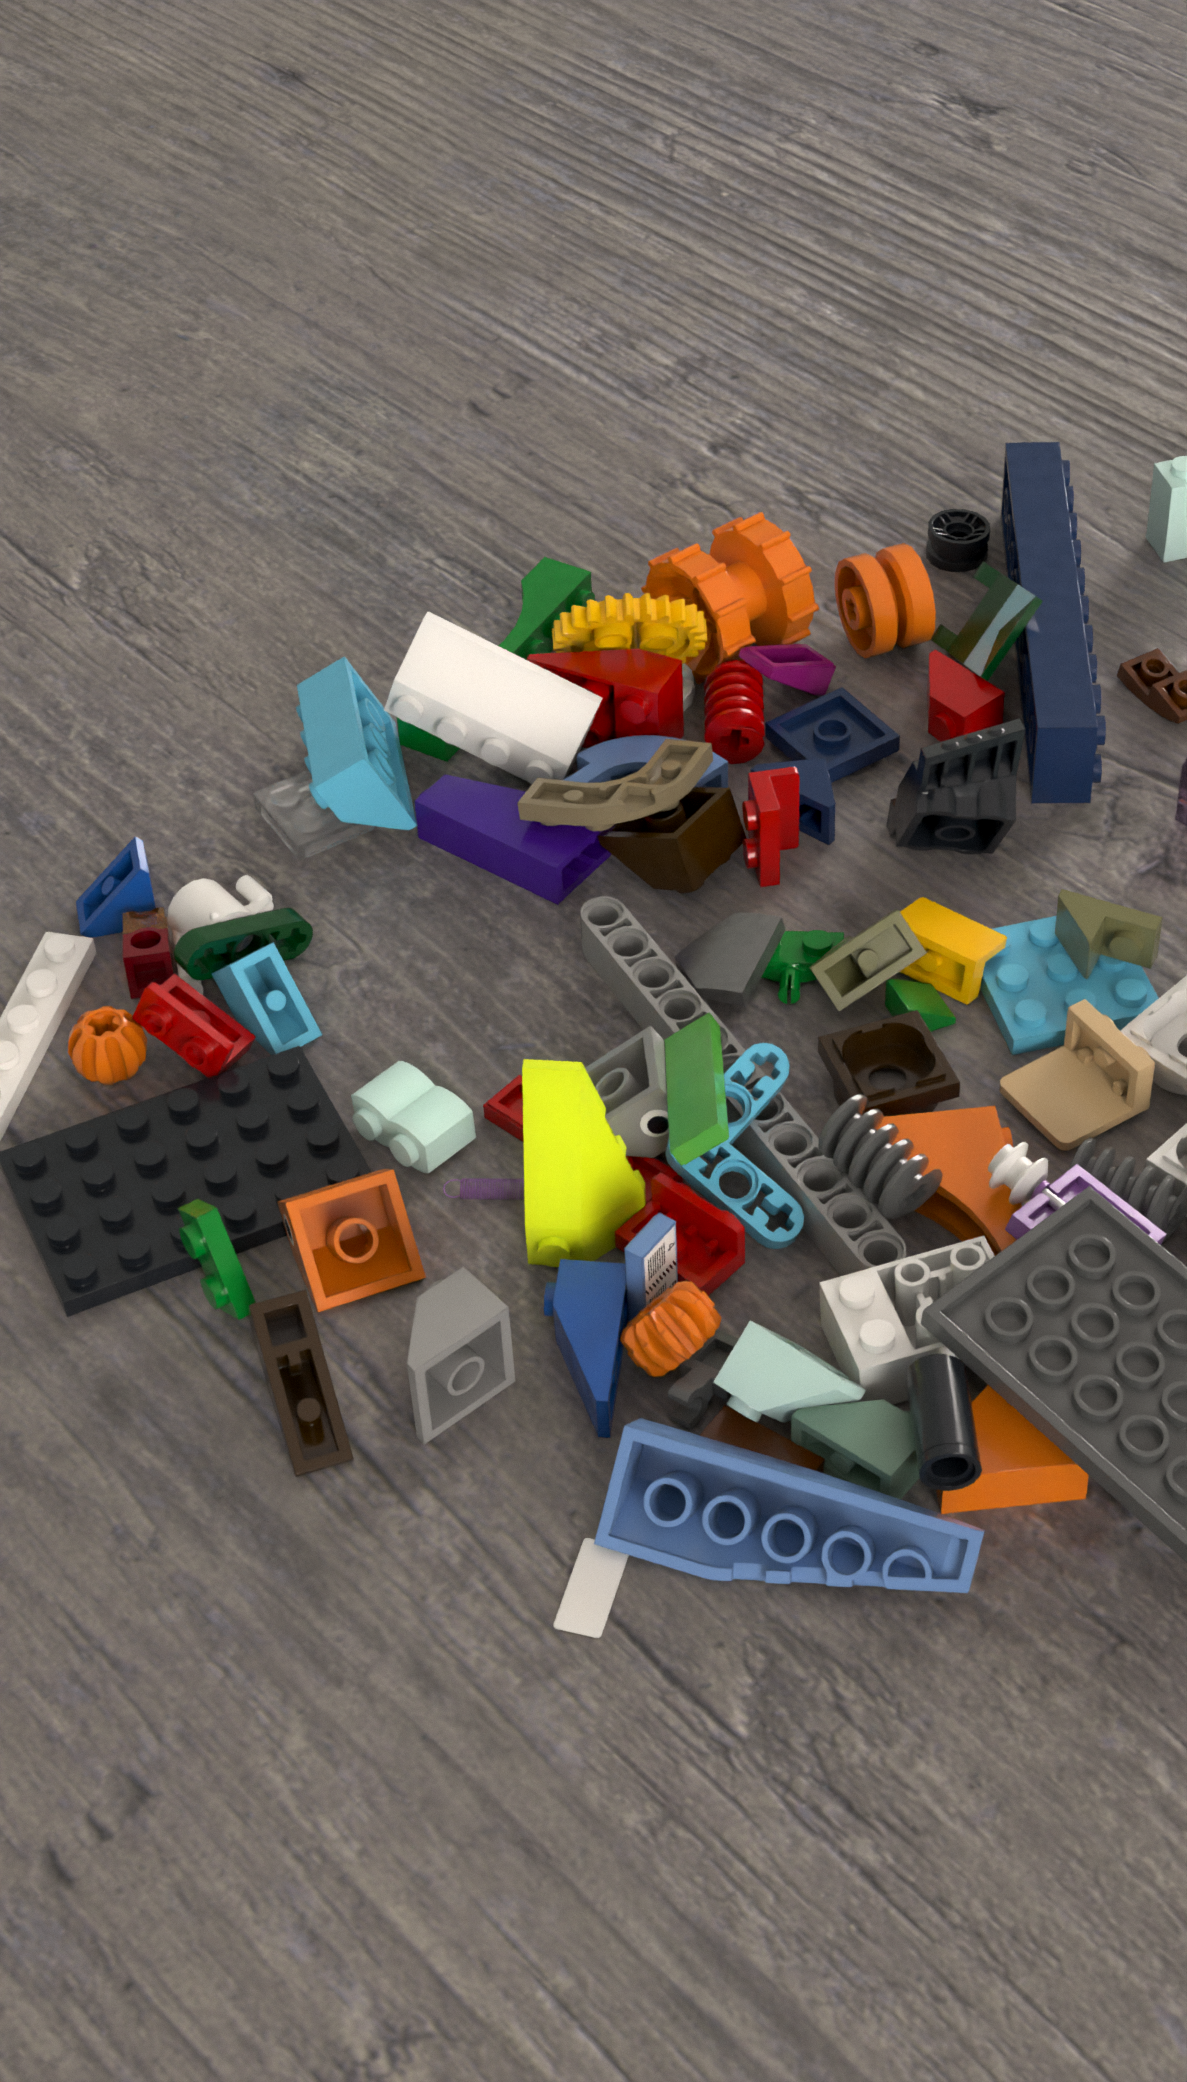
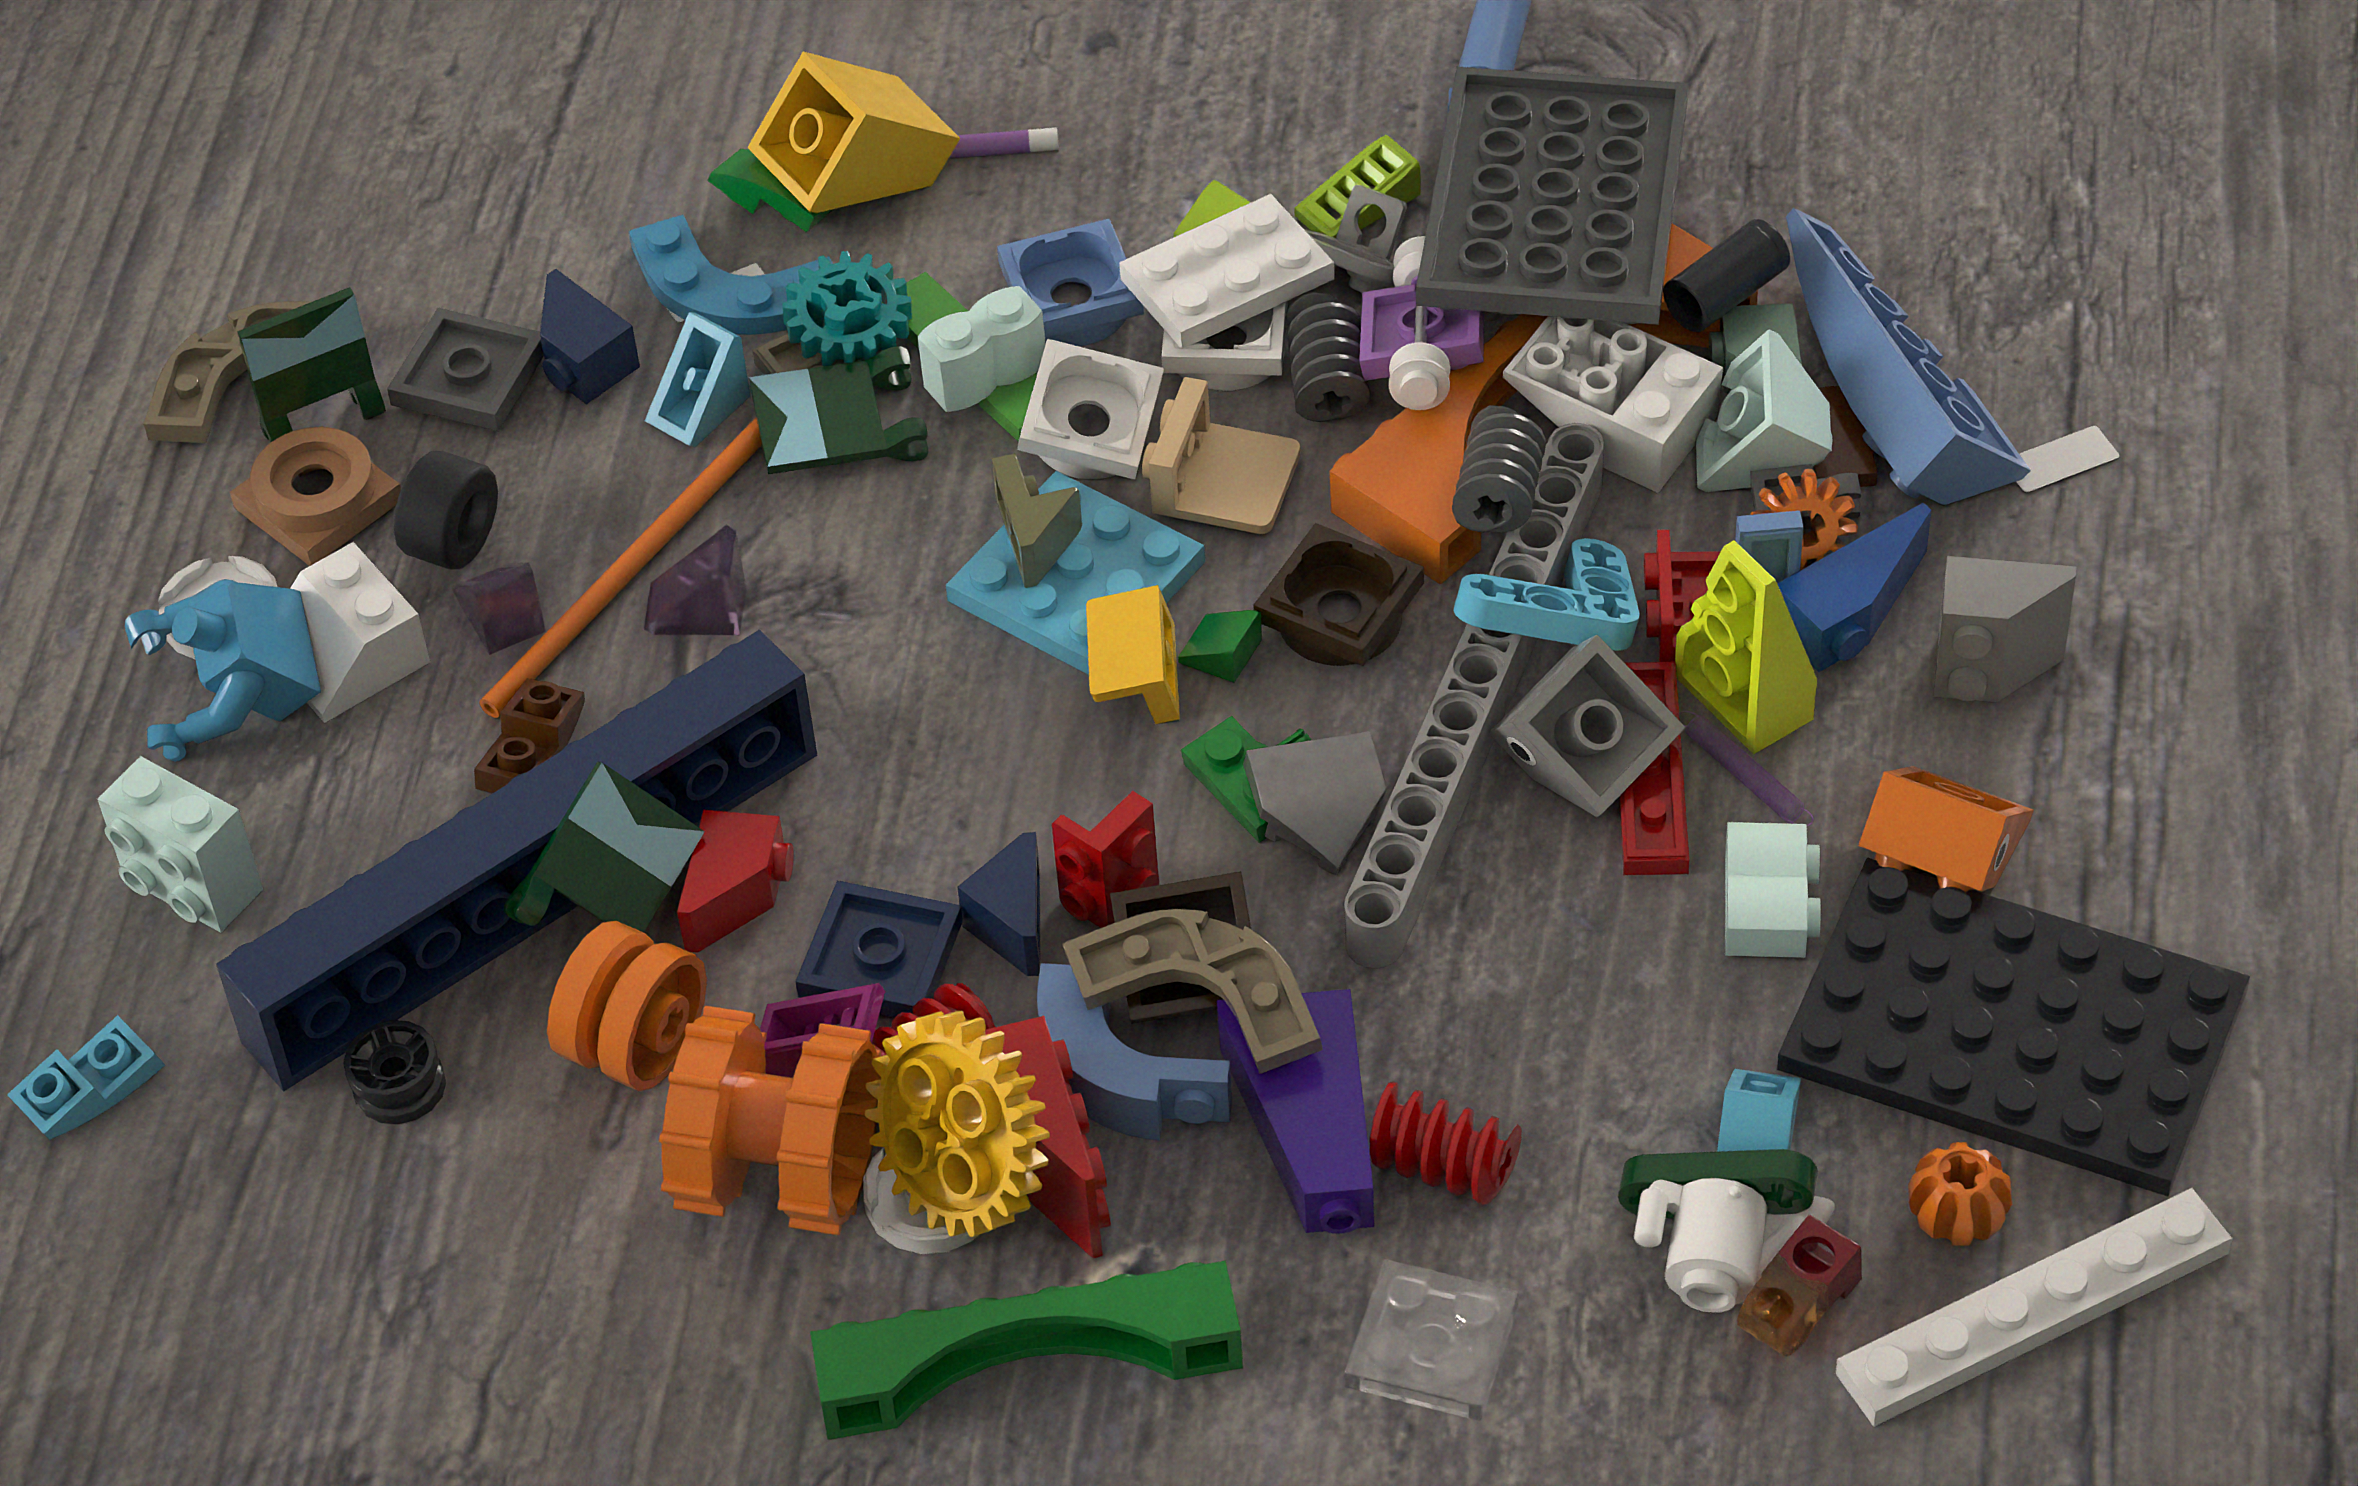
camera: 130 degrees left, 5 degrees up
blue slope [76,837,159,938] -> none
red bracket [132,973,256,1078] -> none
green plate [178,1199,256,1320] -> none
dark brown slope [249,1290,354,1477] -> none
medium azure slope [296,656,417,831] -> none
white slope [384,611,603,784] -> none
bright green tile [664,1012,729,1166] -> none
olive slope [809,908,927,1011] -> none
black slope [886,718,1025,854] -> none
none -> medium azure slope [7,1015,165,1140]
none -> red piece [1370,1081,1522,1205]

